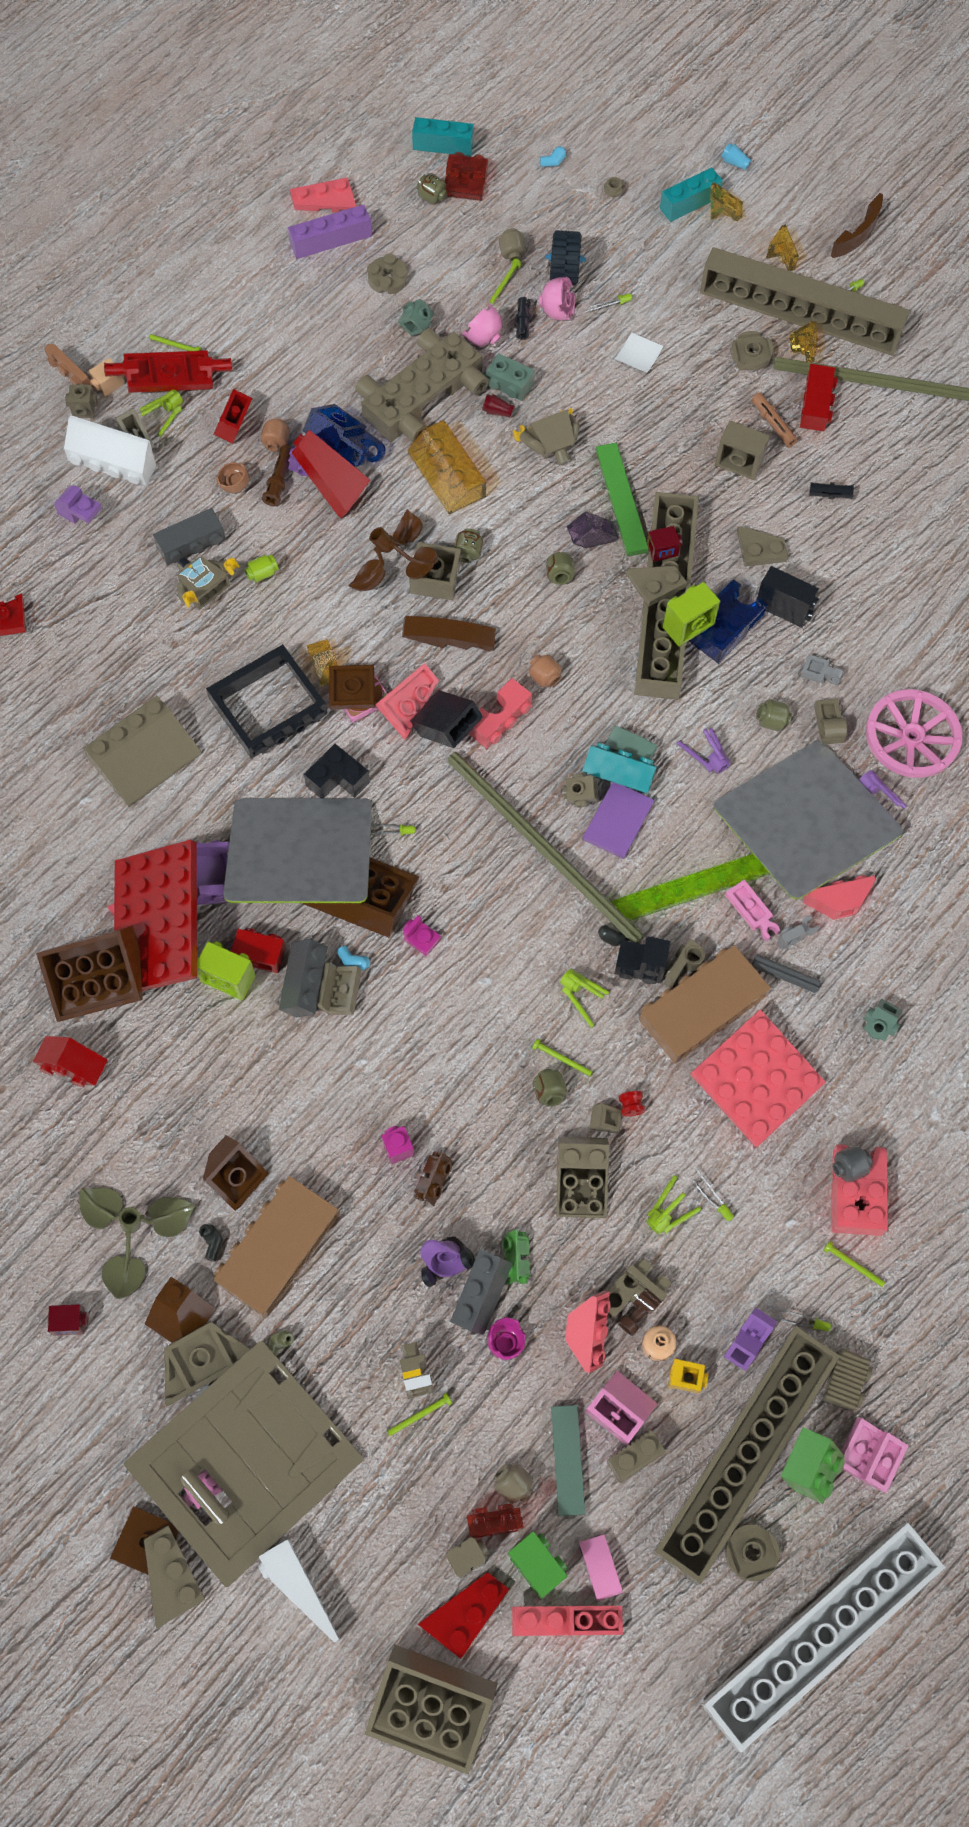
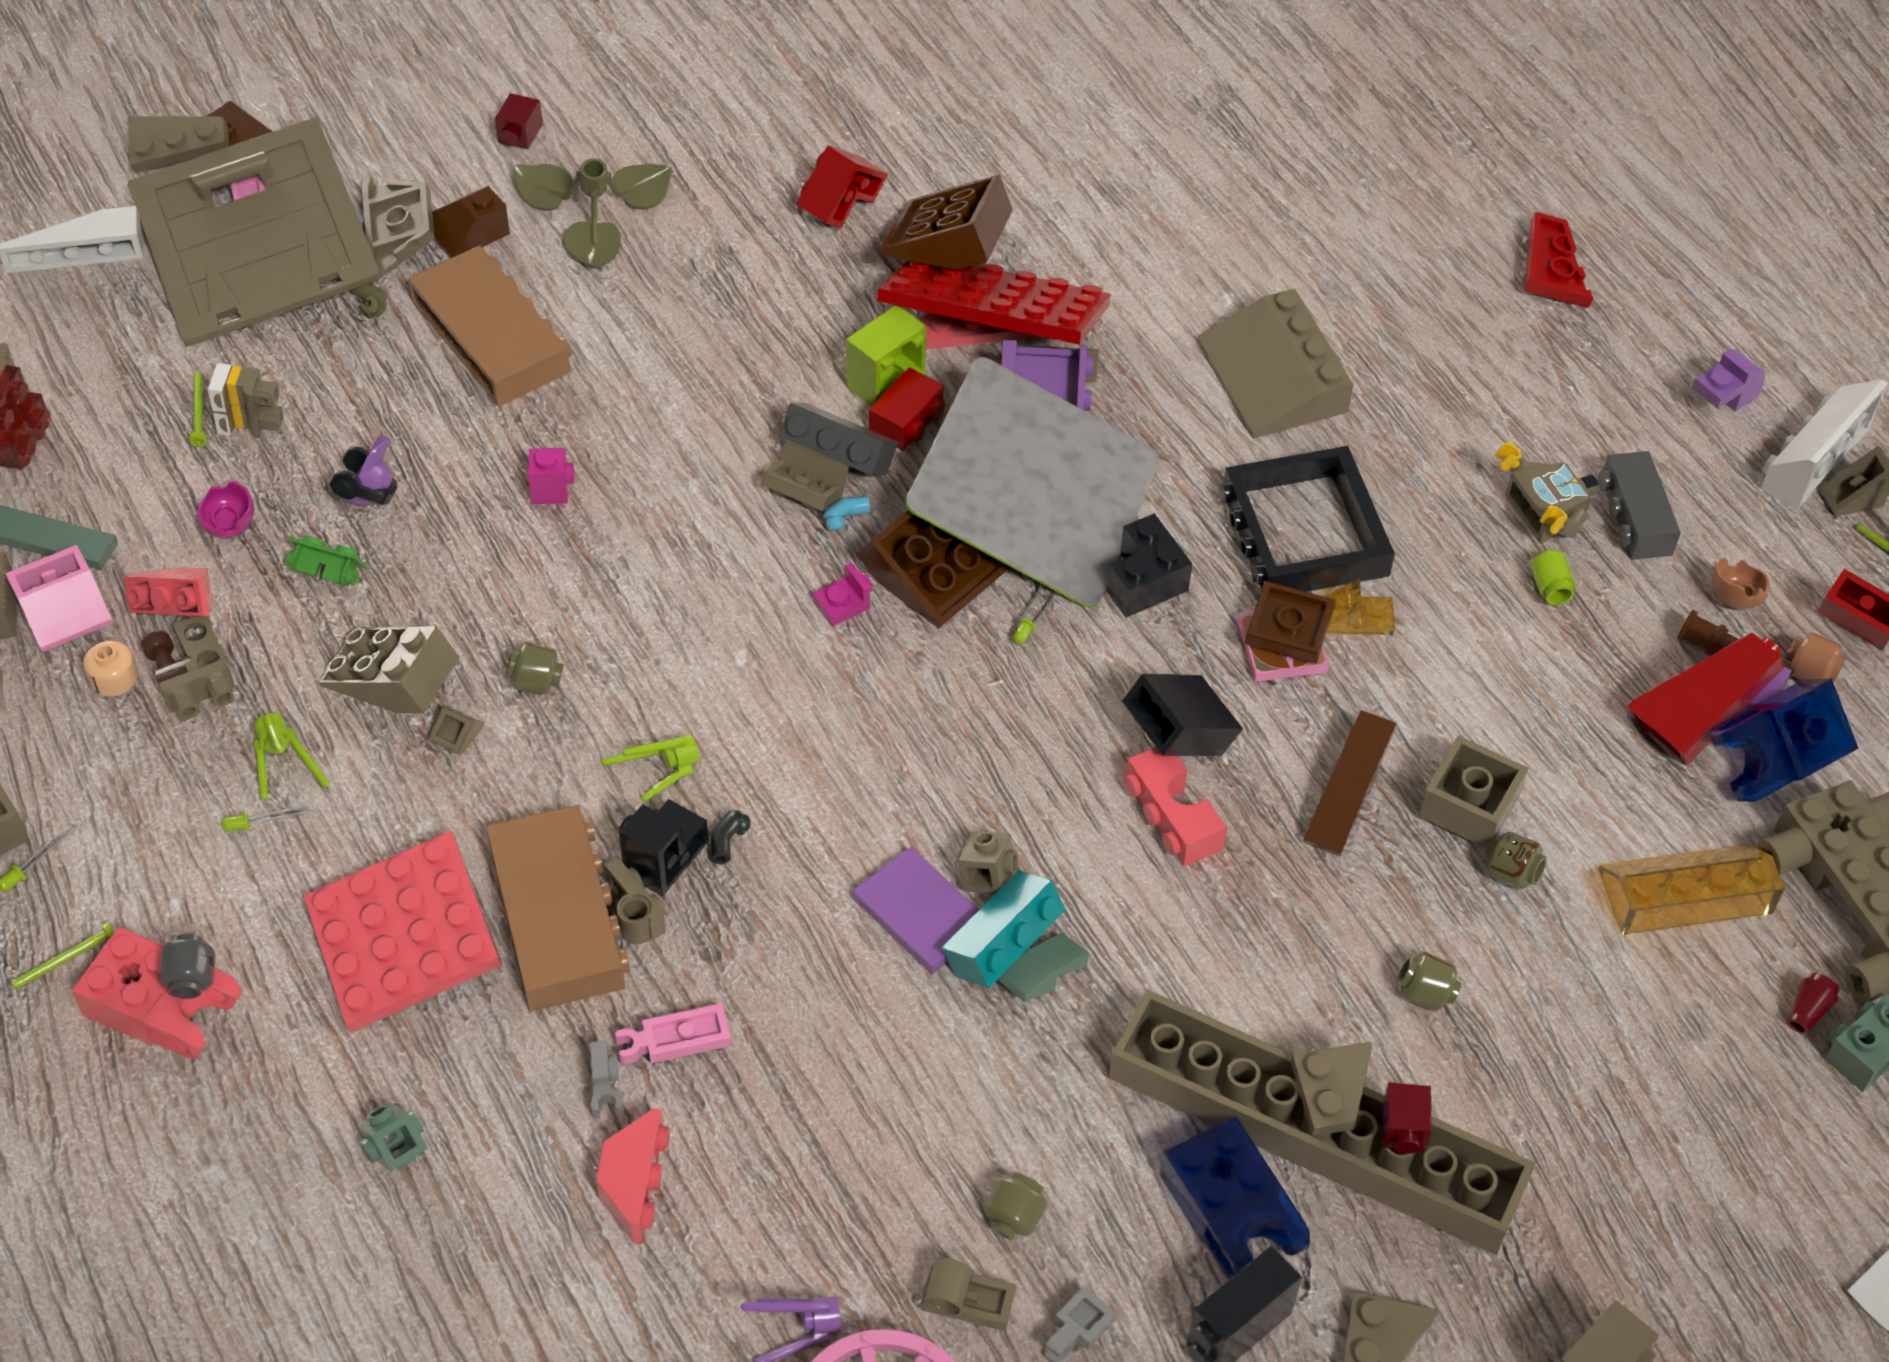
camera: 110 degrees right, 15 degrees down
pearl dark grey arm [199,1224,223,1262] -> none
reddish brown slope [203,1135,269,1211] -> none
reddish brown plant [349,509,438,591] -> none
coral wing [375,663,439,739] -> none
reddish brown hinge [414,1151,453,1206] -> none
olive axle [448,752,644,943] -> none
dark grey brick [450,1249,513,1335] -> none
dark tan head [494,1463,533,1504] -> none
dark tan torso [512,408,579,466] -> none
nougat head [529,654,562,688] -> none
lime piece [532,1038,593,1077] -> none
clear purple slope [567,511,619,549] -> none
bright green tile [595,443,648,557] -> none
clear neon green plate [610,854,770,921] -> none
red wheel [618,1091,646,1117] -> none
lime brick [663,582,720,647] -> none
yellow brick [668,1359,708,1394] -> none
medium lavender plant [677,728,731,774] -> none
flat silver piece [714,741,903,899] -> none
medium lavender brick [724,1307,777,1371] -> none
dark grey axle [752,955,821,993] -> none

